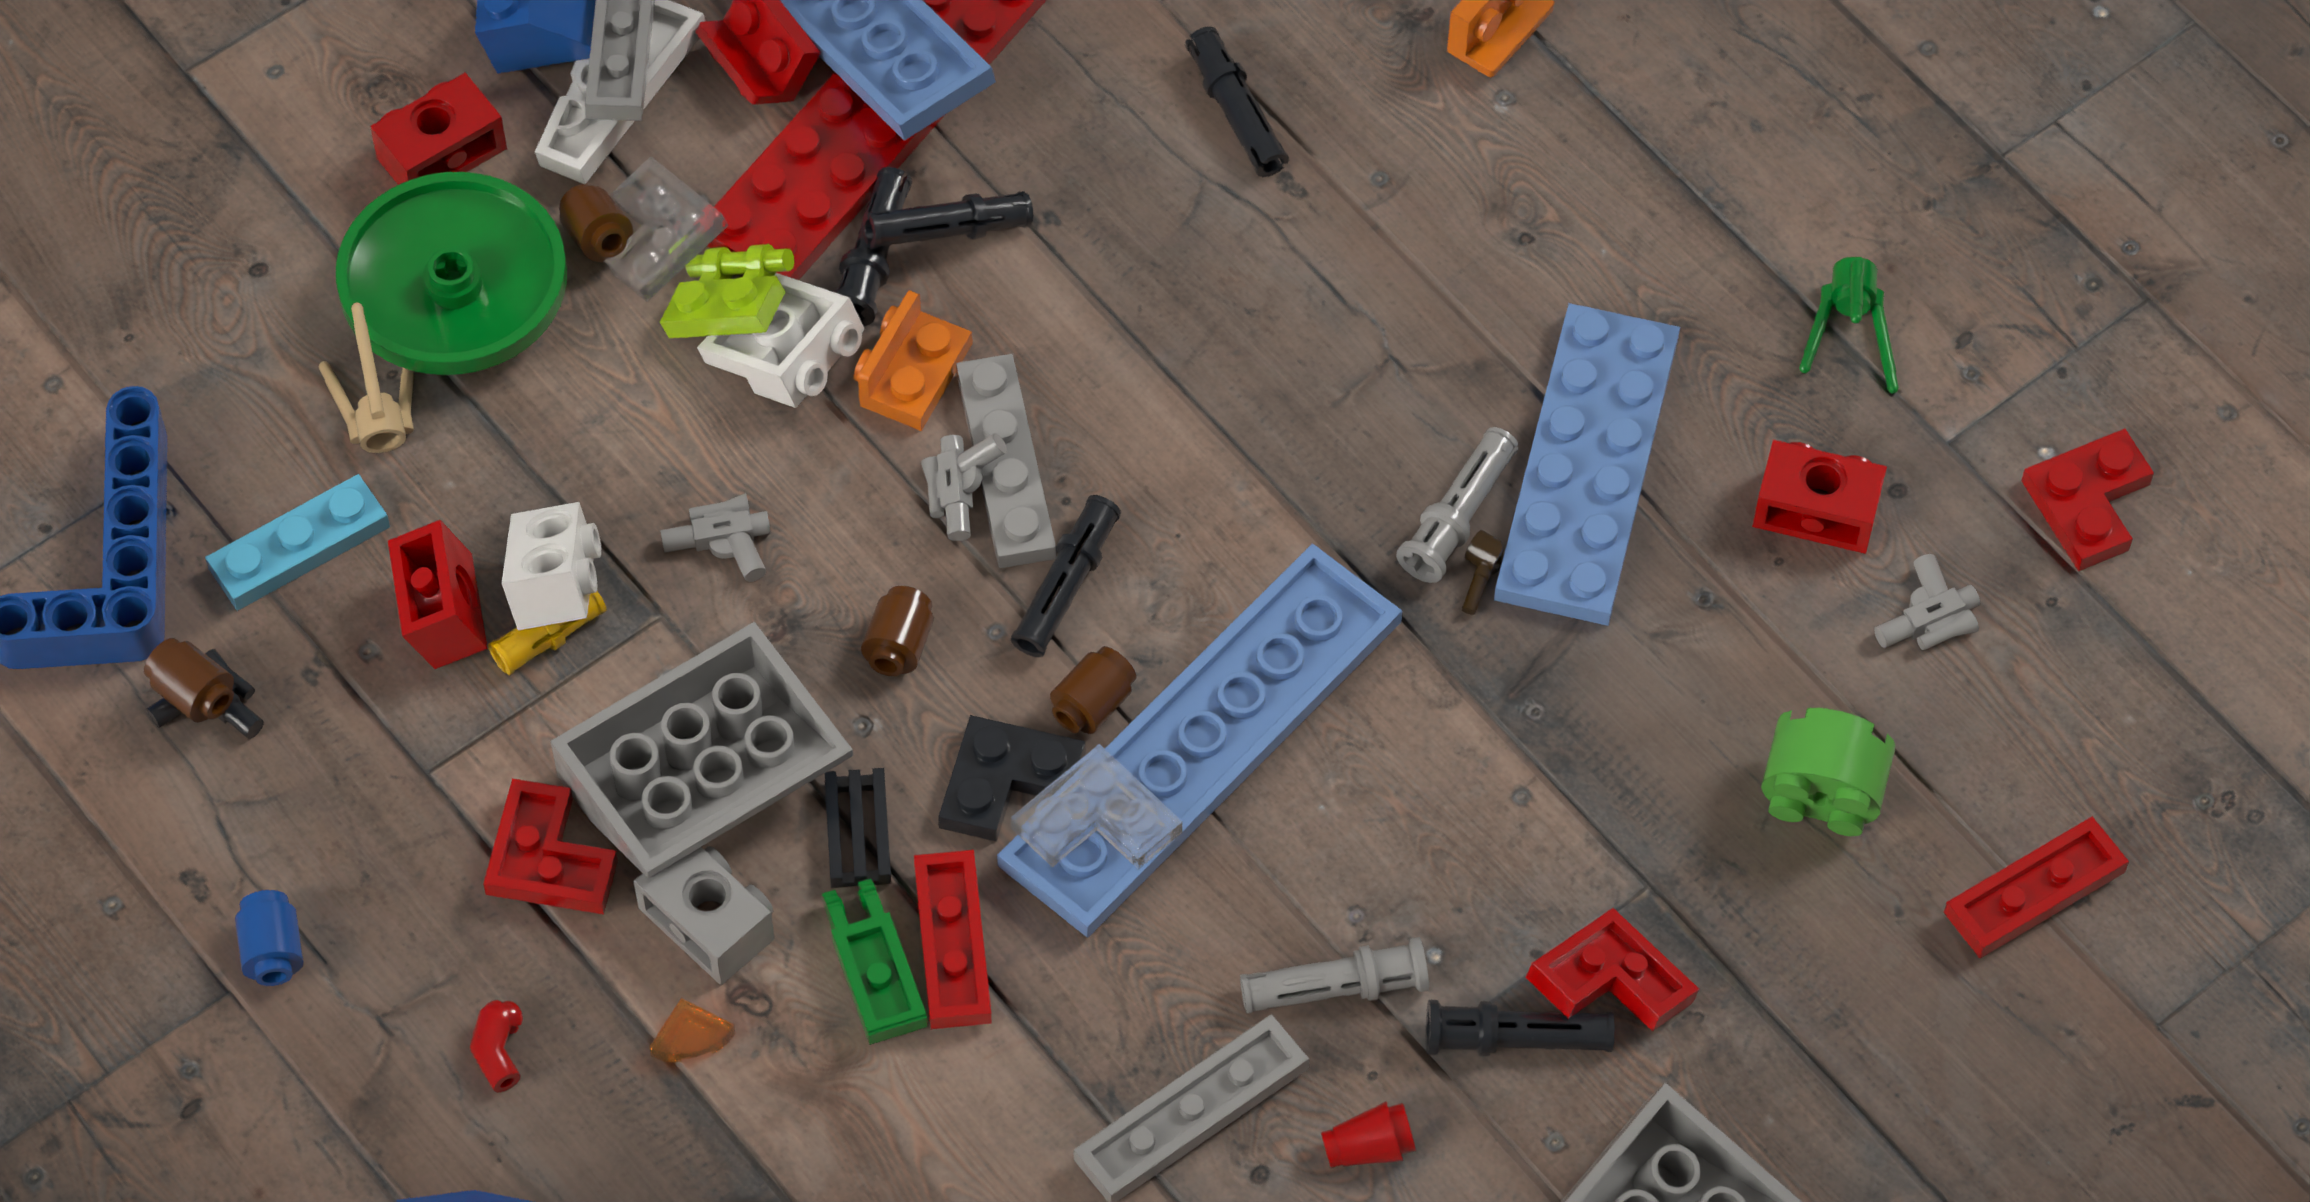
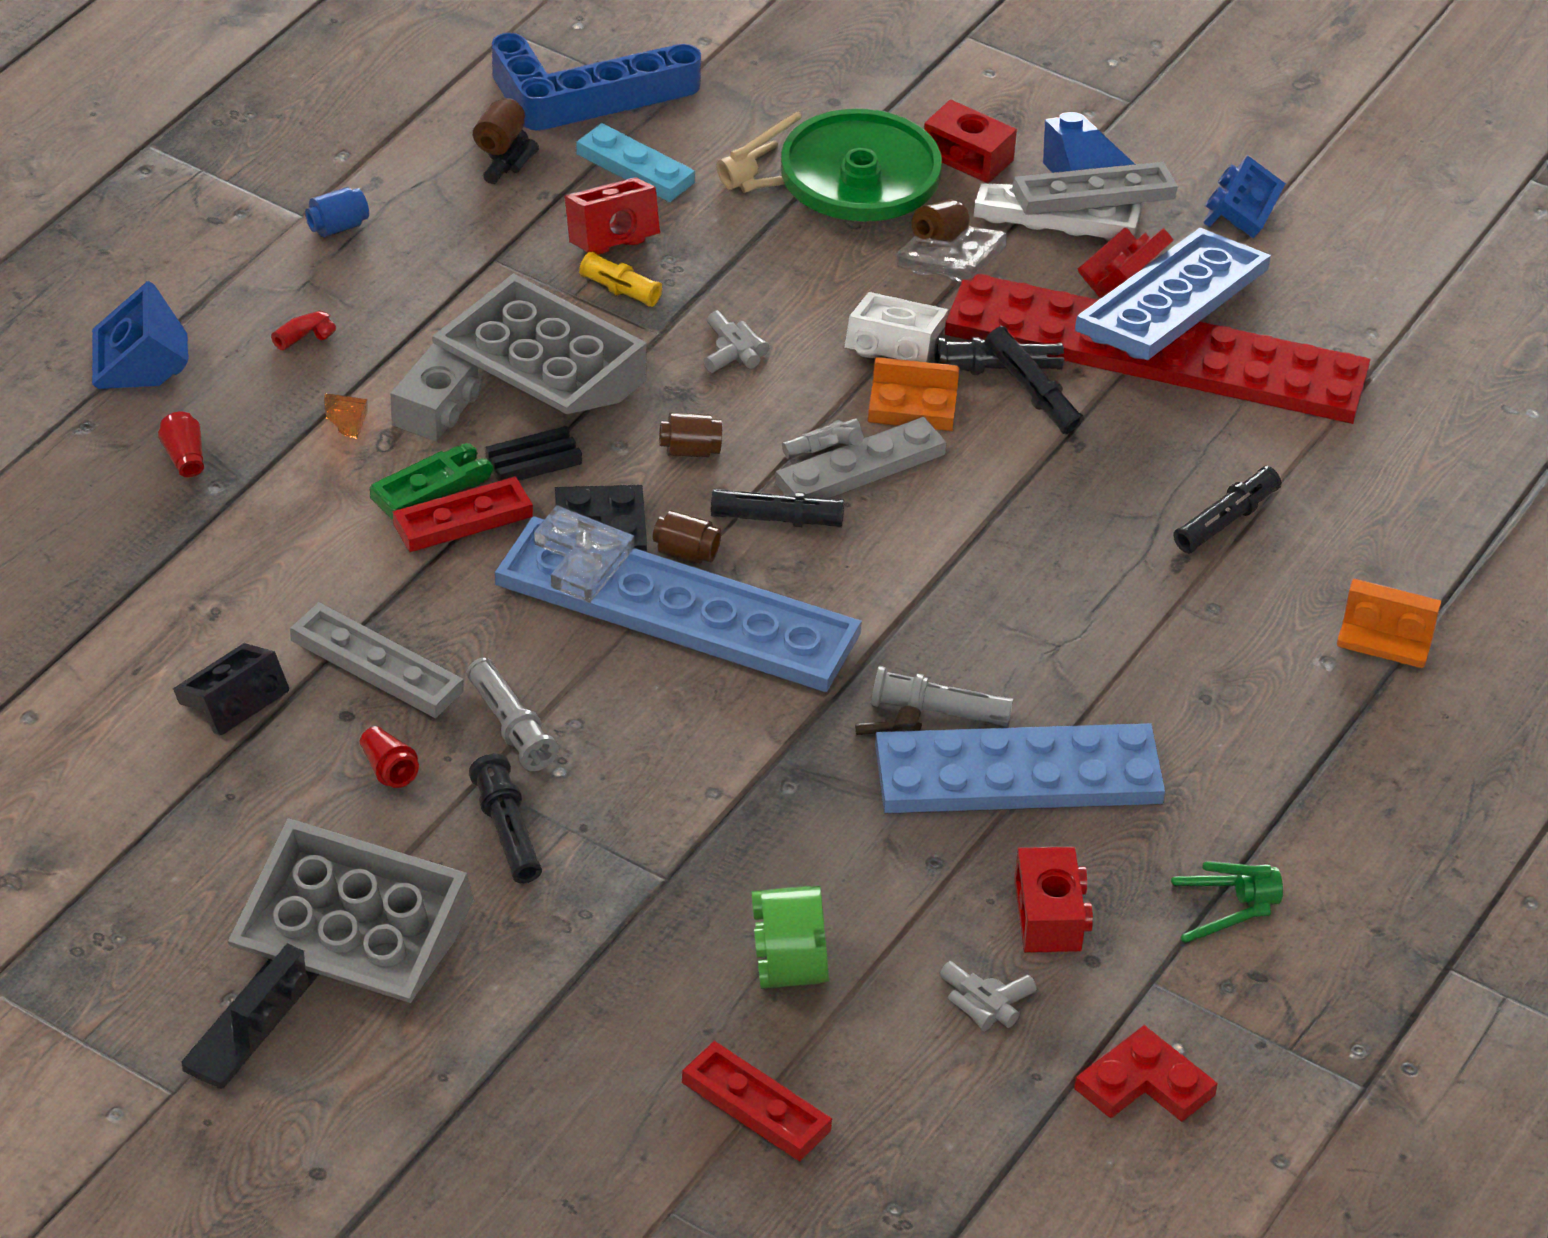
camera: 70 degrees right, 15 degrees down
red plate [483,778,618,915] -> none
white brick [502,502,601,630] -> none
lime plate [660,244,794,338] -> none
red plate [1525,908,1699,1032] -> none

